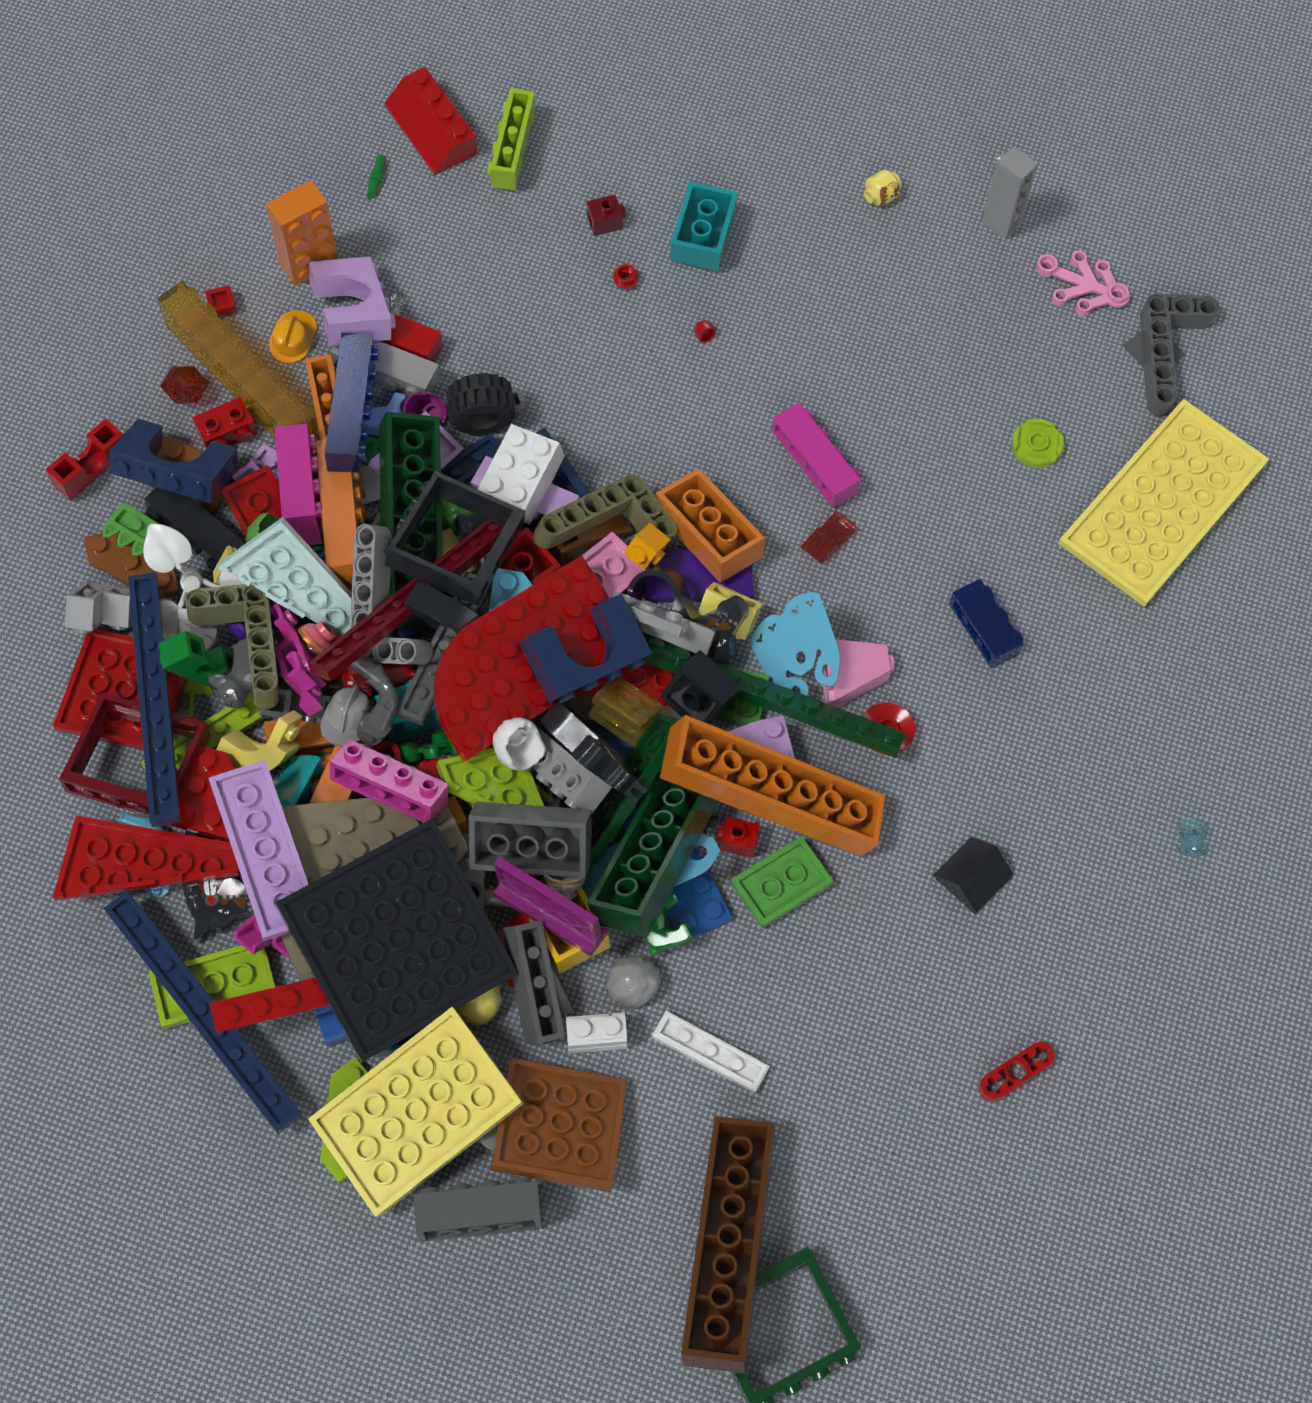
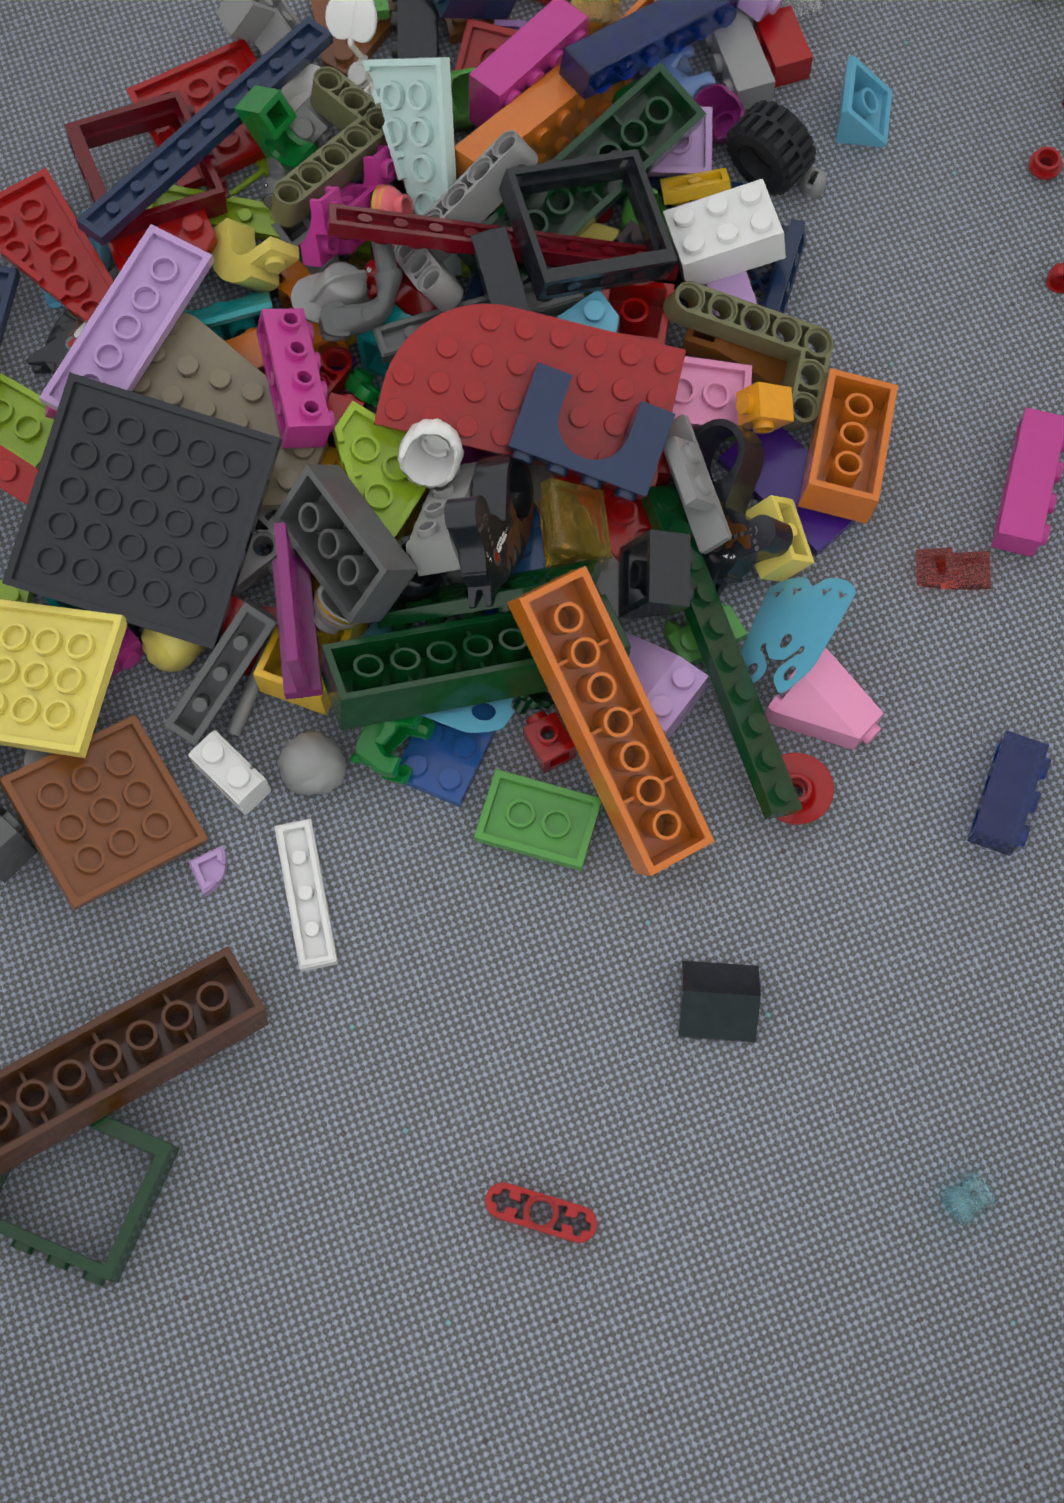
camera: 55 degrees right, 5 degrees up
none -> lavender tile [188,846,228,897]
none -> yellow plate [659,167,731,206]
none -> medium azure slope [835,55,893,148]

